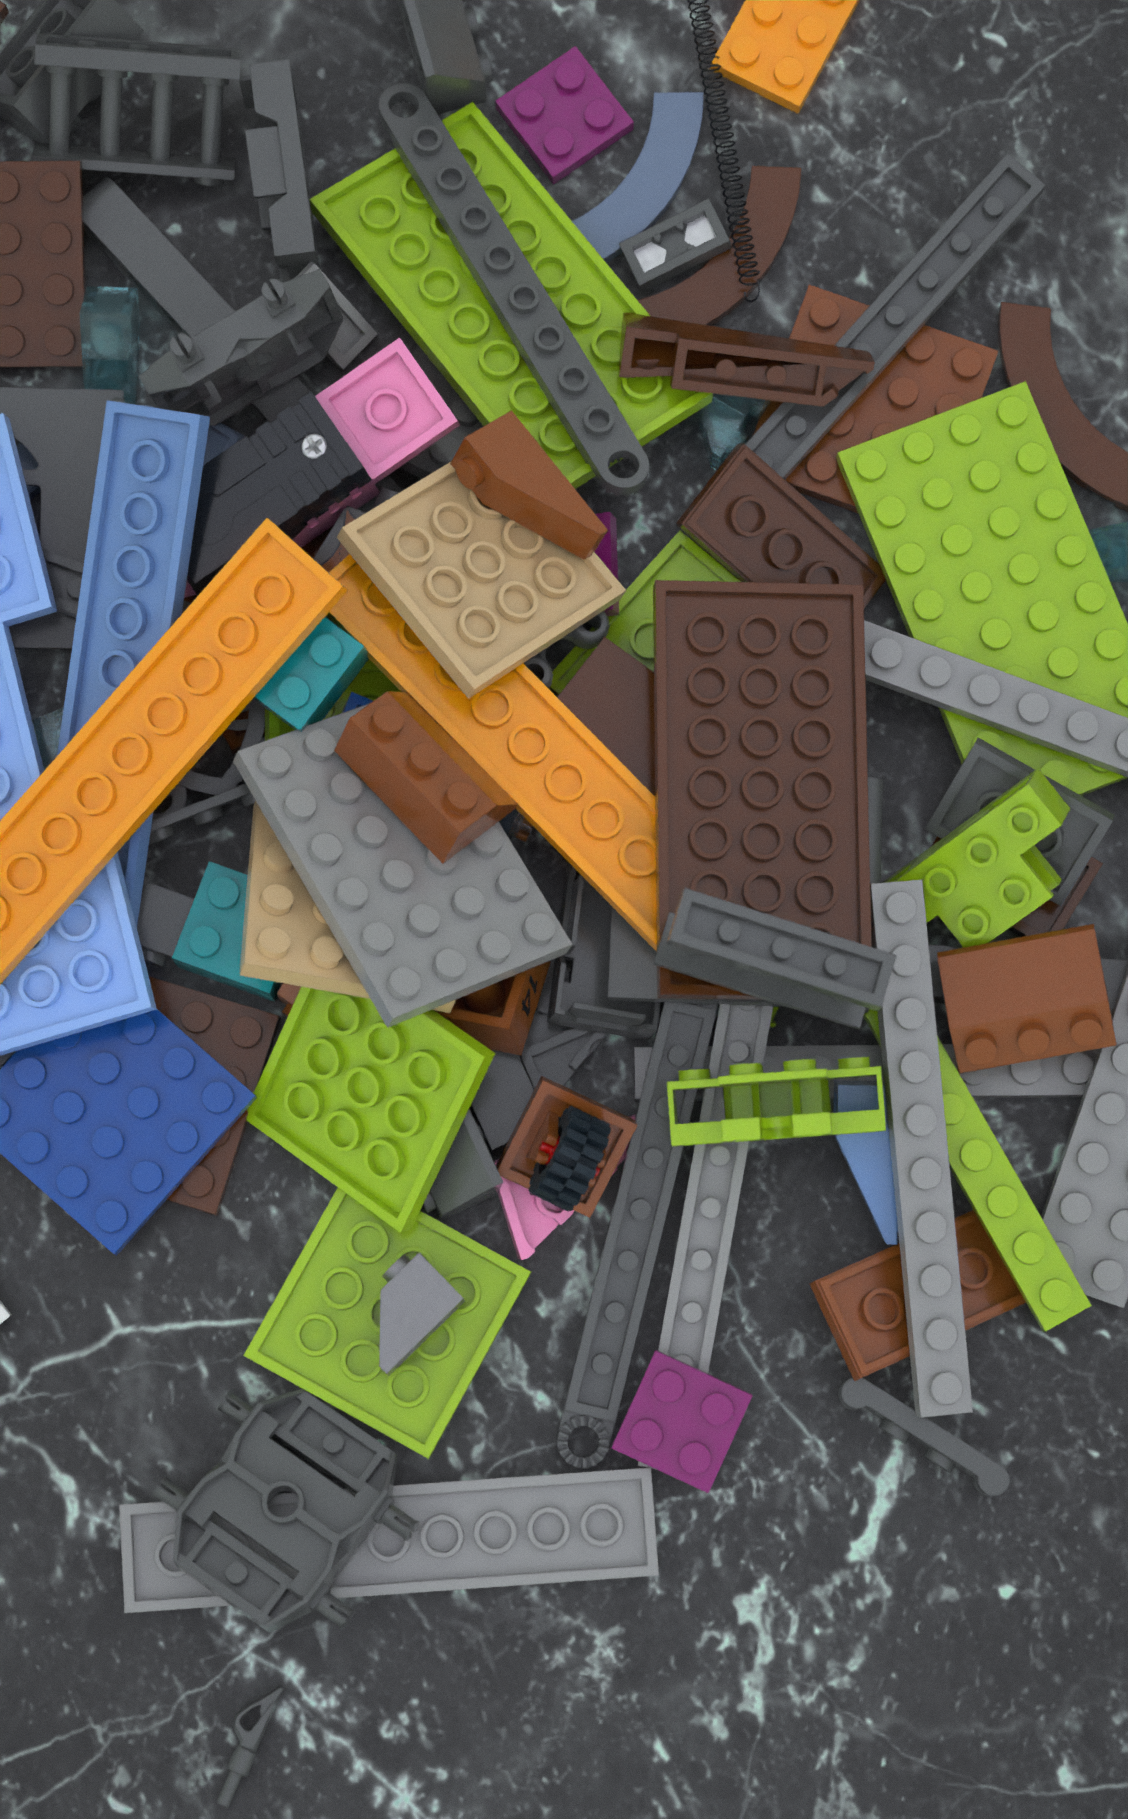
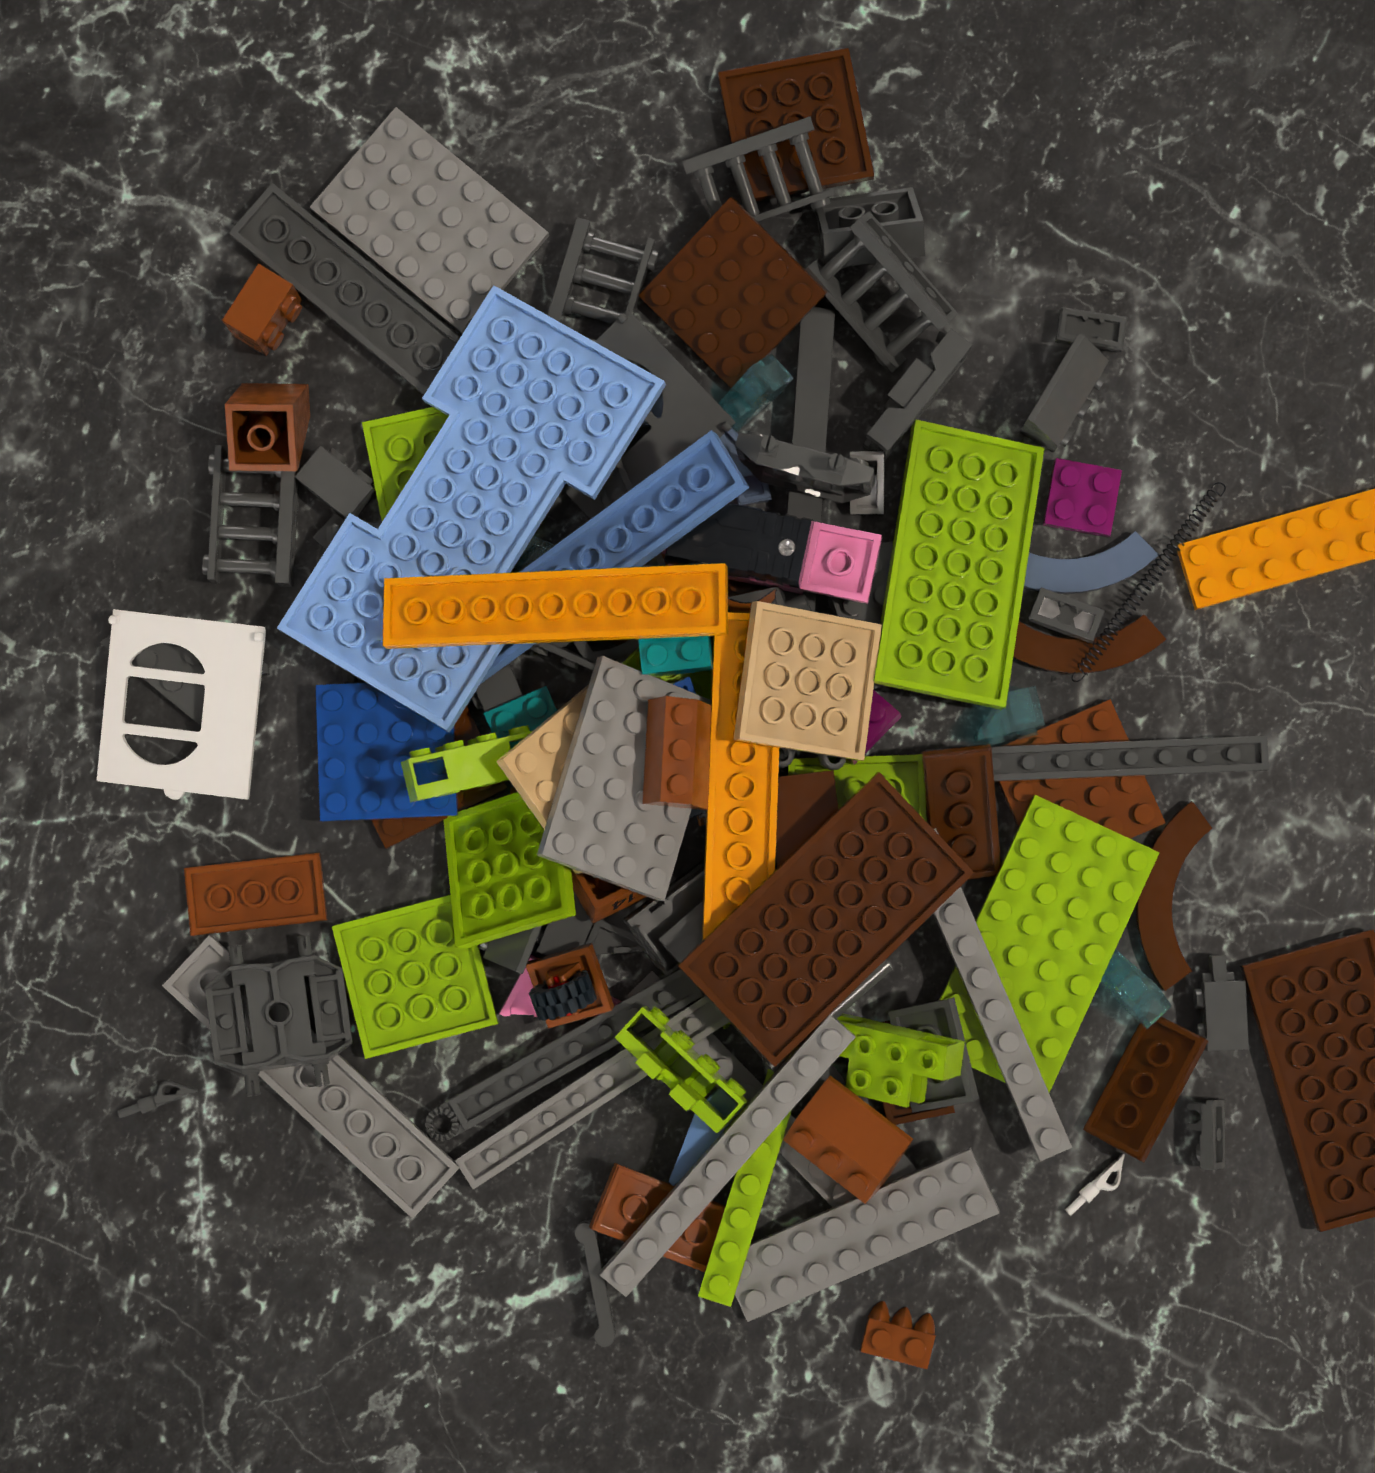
camera: 45 degrees right, 5 degrees up
dark grey plate [378,83,649,497] -> none
flat silver slope [379,1253,465,1376] -> none
dark orange slope [450,410,608,560] -> none
magenta plate [611,1350,753,1494] -> none
reddish brown wedge [619,313,875,407] -> none
dark grey fence [653,888,897,1029] -> none
none -> dark orange tile [184,853,328,936]
none -> lime piece [401,725,532,803]

